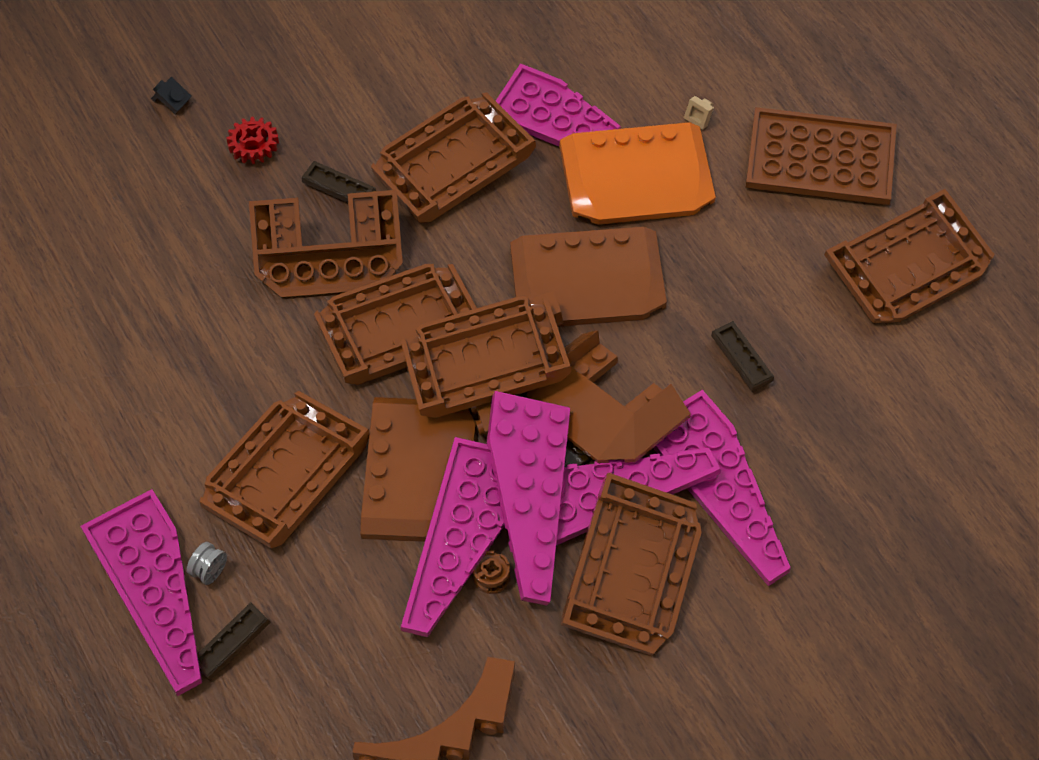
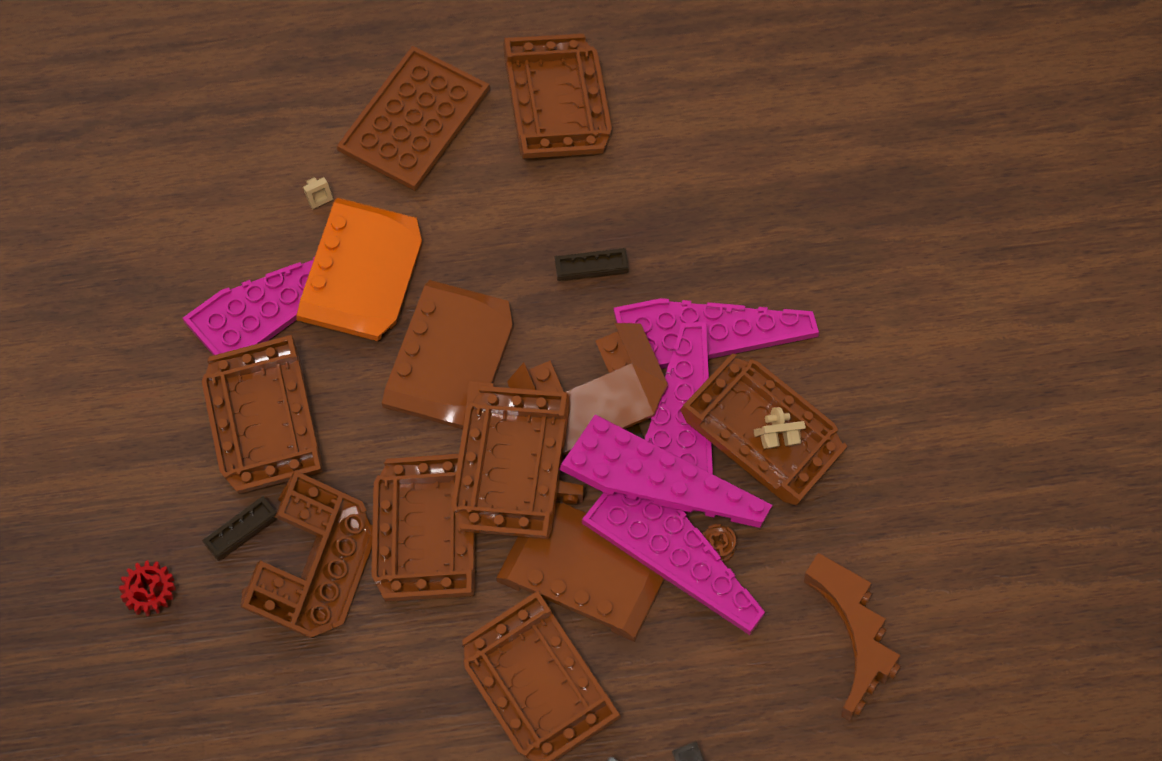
camera: 65 degrees left, 5 degrees up
black bracket [151,77,192,114] -> none
none -> tan hips [754,407,805,449]

